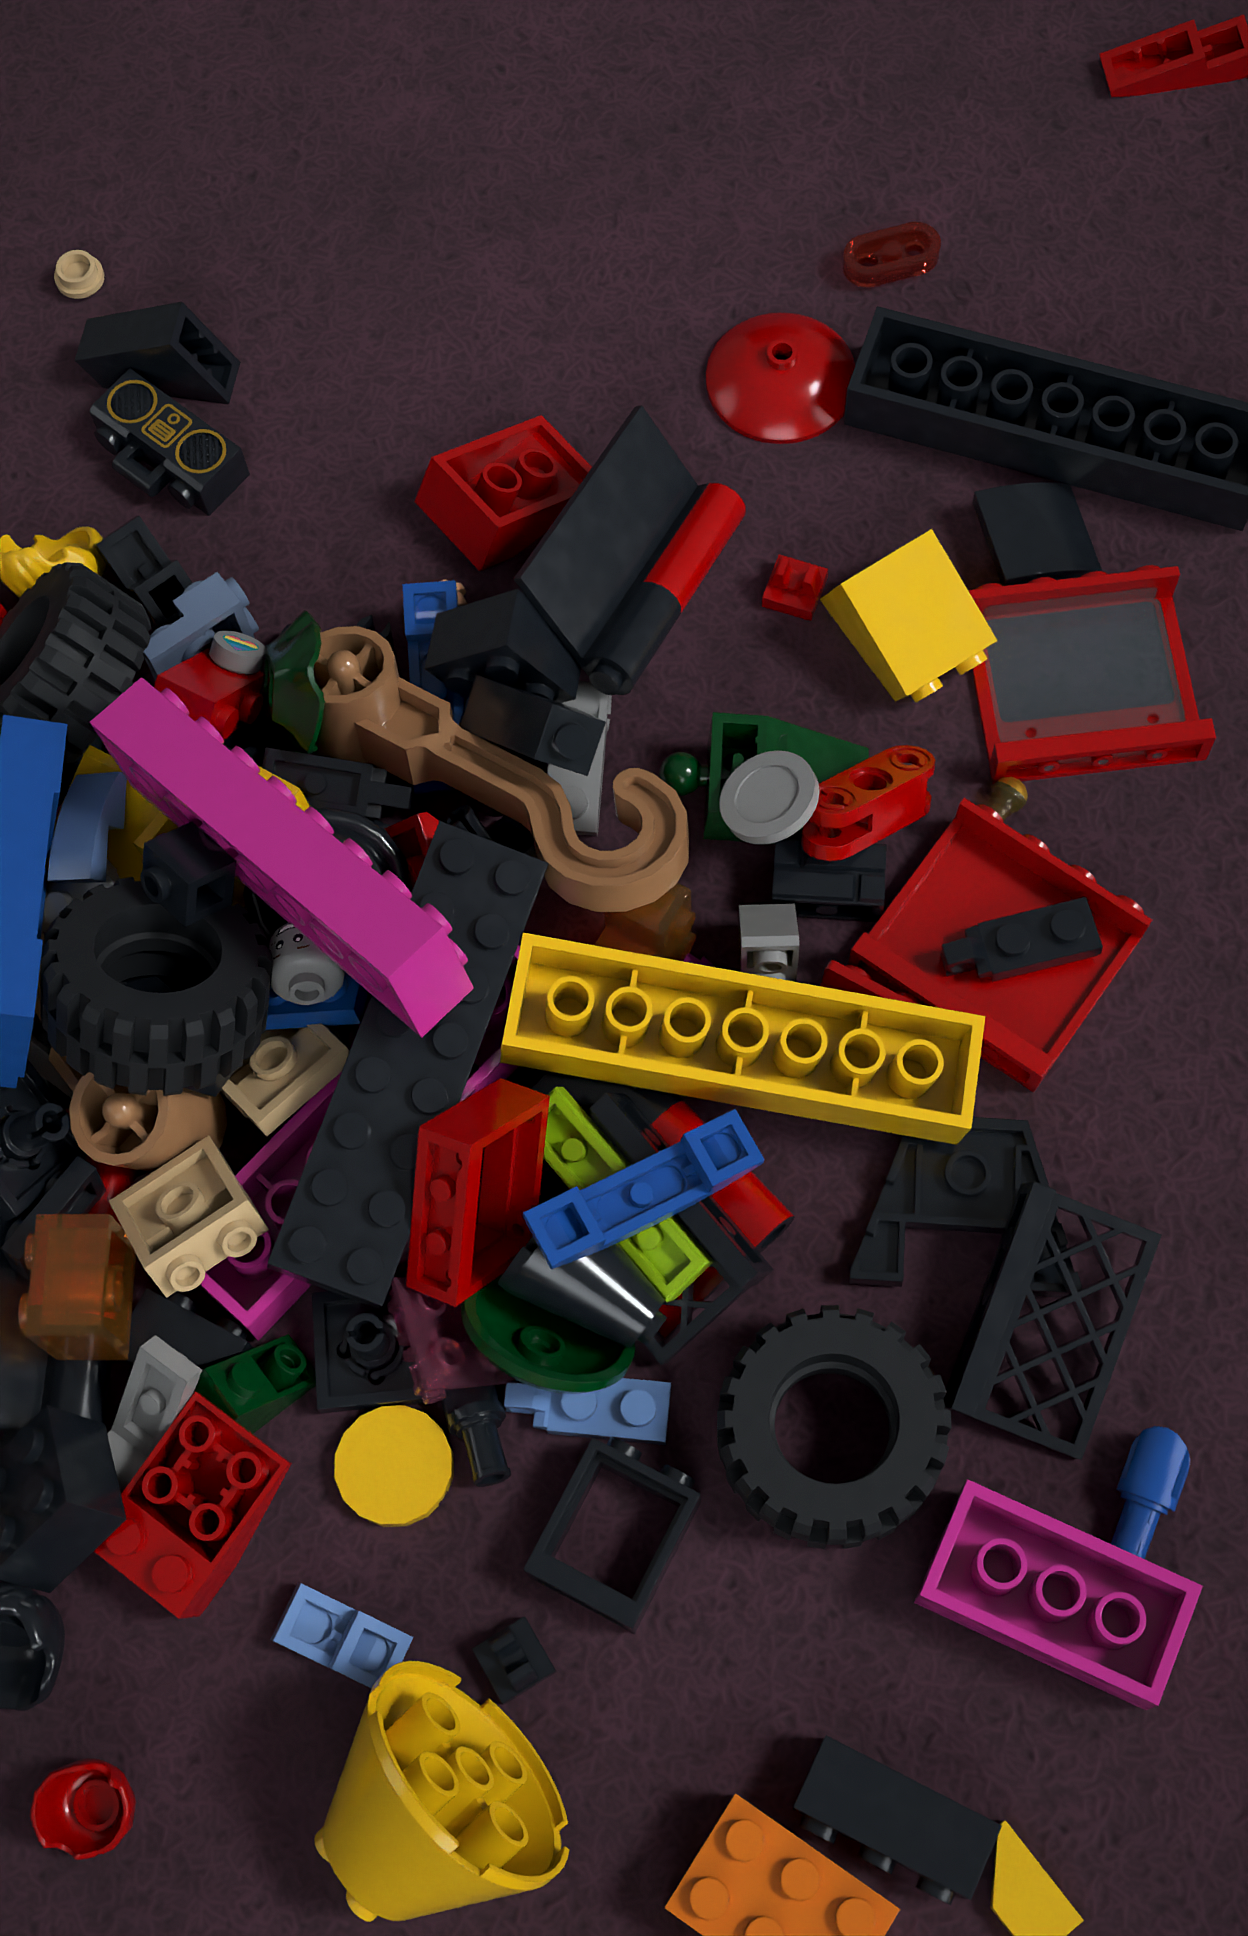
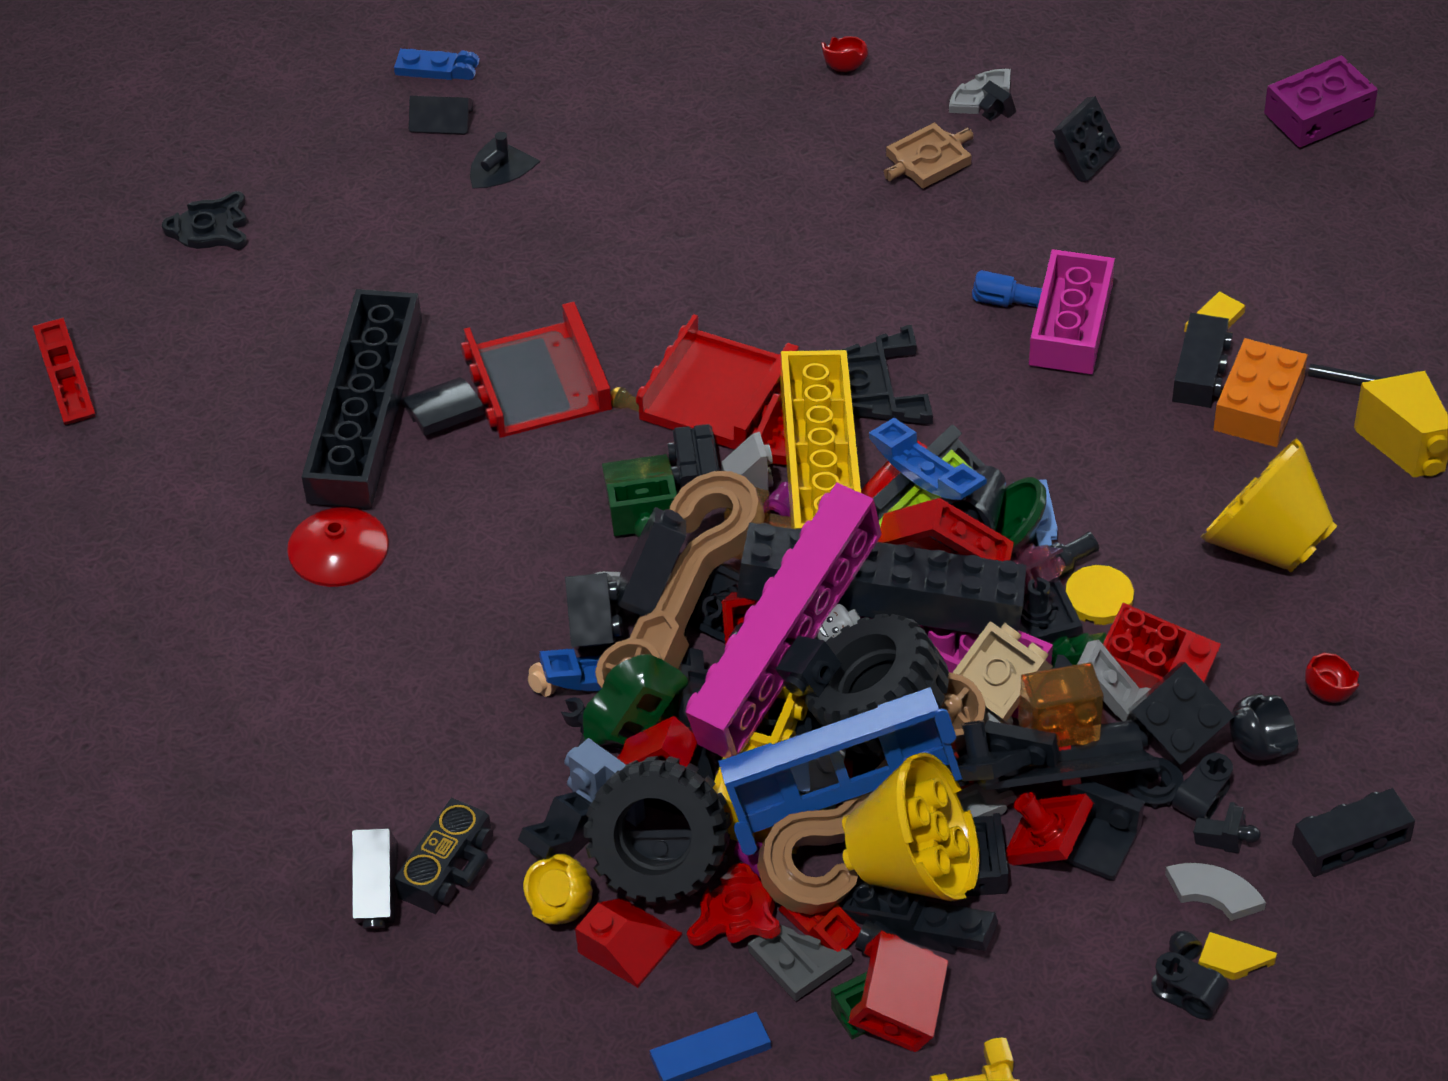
camera: 105 degrees left, 20 degrees down
tan plate [54,250,104,299] -> none
light grey tile [209,631,266,675] -> none
medium blue slope [270,1583,413,1688] -> none
red slope [414,415,592,571] -> none
black tile [472,1616,557,1705] -> none
black door [514,405,746,695] -> none
black window [523,1437,701,1634] -> none
black tyre [717,1305,951,1549] -> none
light grey piece [720,751,820,844] -> none
red tile [762,554,828,621] -> none
red piece [801,745,936,861] -> none
yellow slope [820,529,998,703] -> none
clear red plate [843,222,941,287] -> none
black hinge [940,897,1103,982] -> none
black fence [944,1182,1162,1460] -> none

